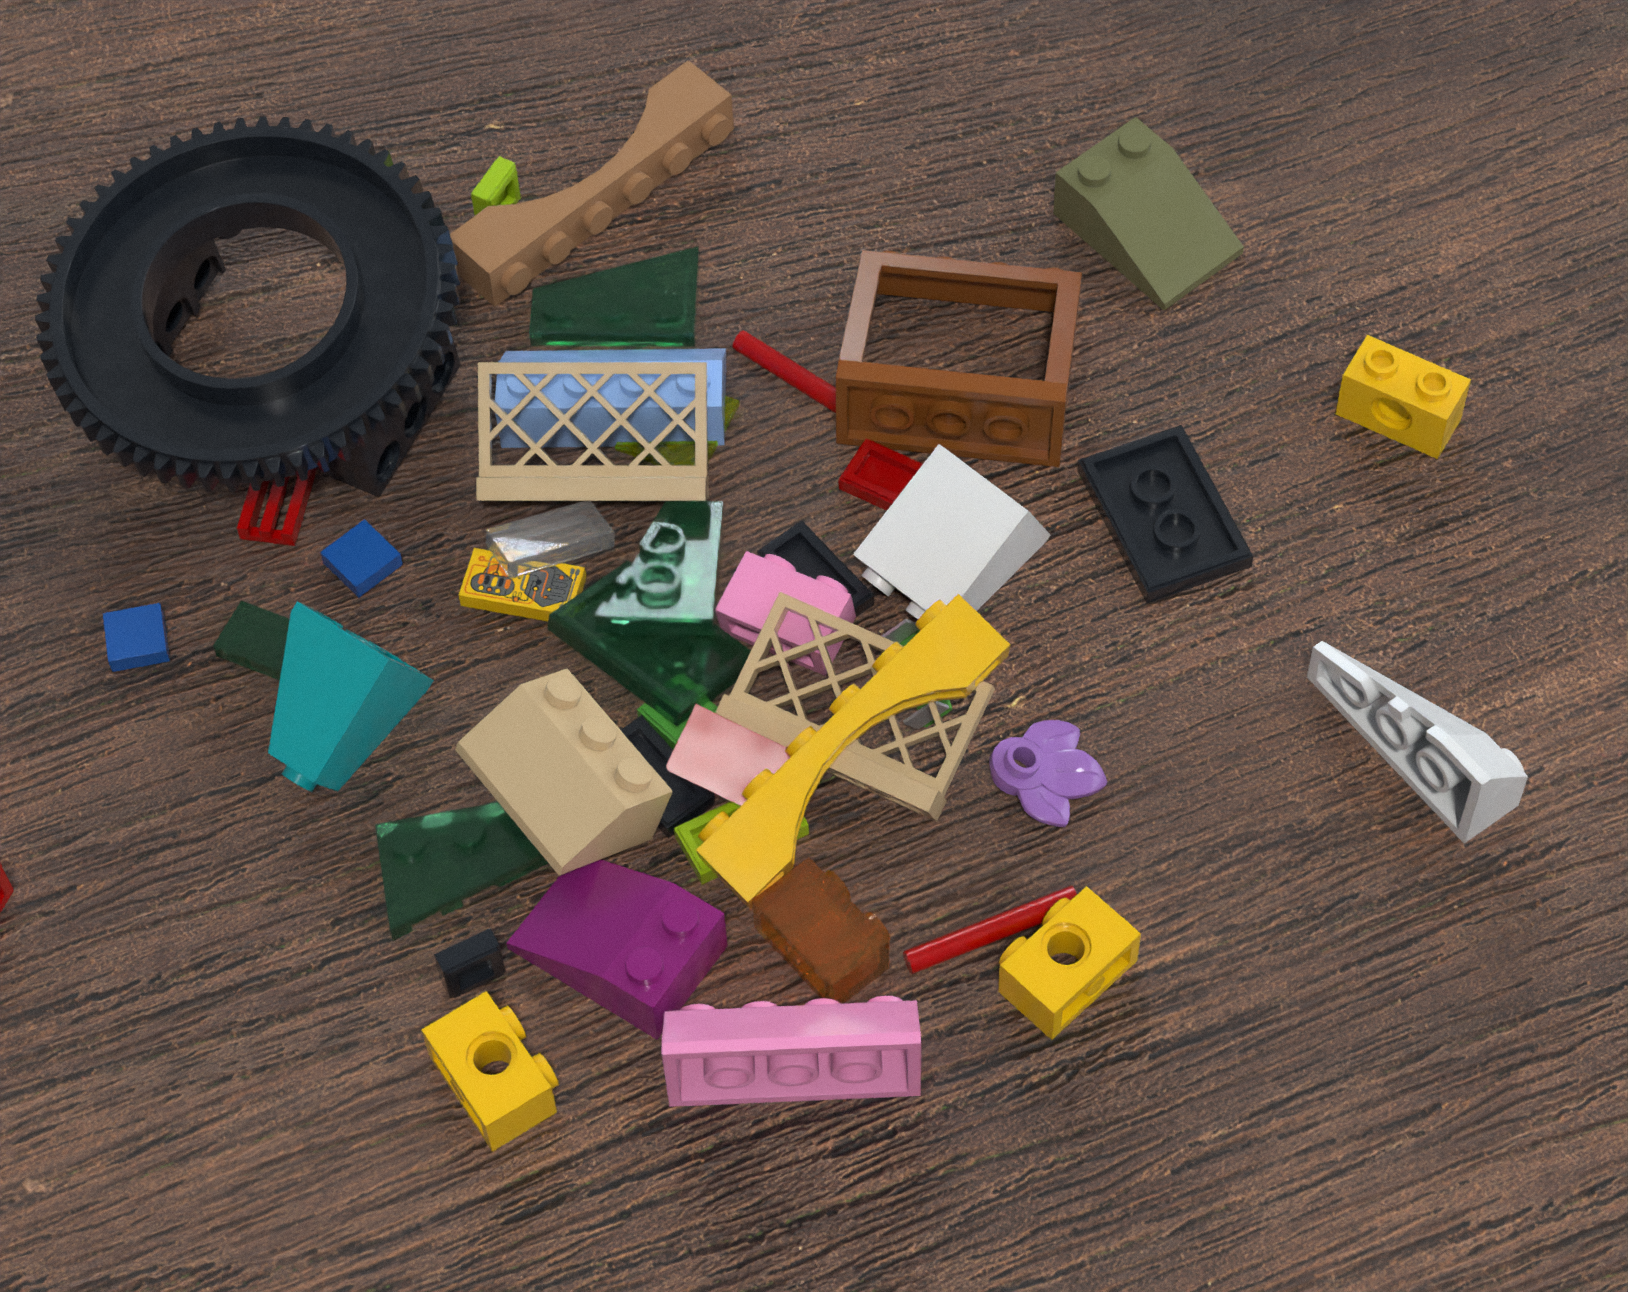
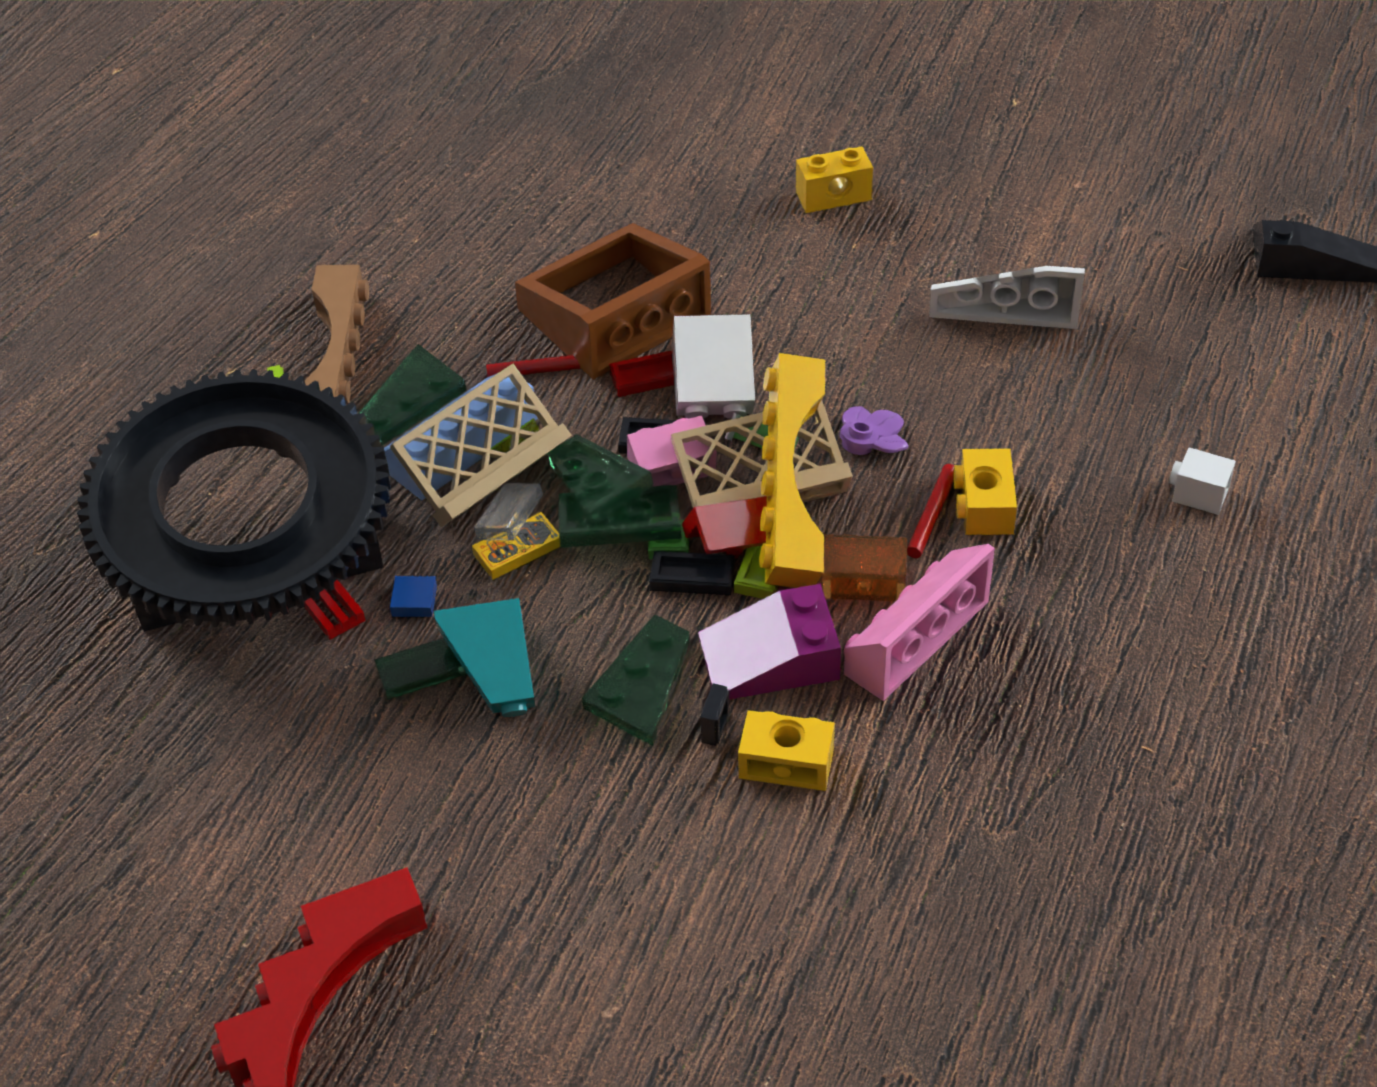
camera: 45 degrees left, 10 degrees down
blue tile [103,603,170,672] -> none
tan slope [455,669,673,876] -> none
olive slope [1053,117,1244,310] -> none
black tile [1077,425,1253,603] -> none
none -> white brick [1169,448,1236,515]

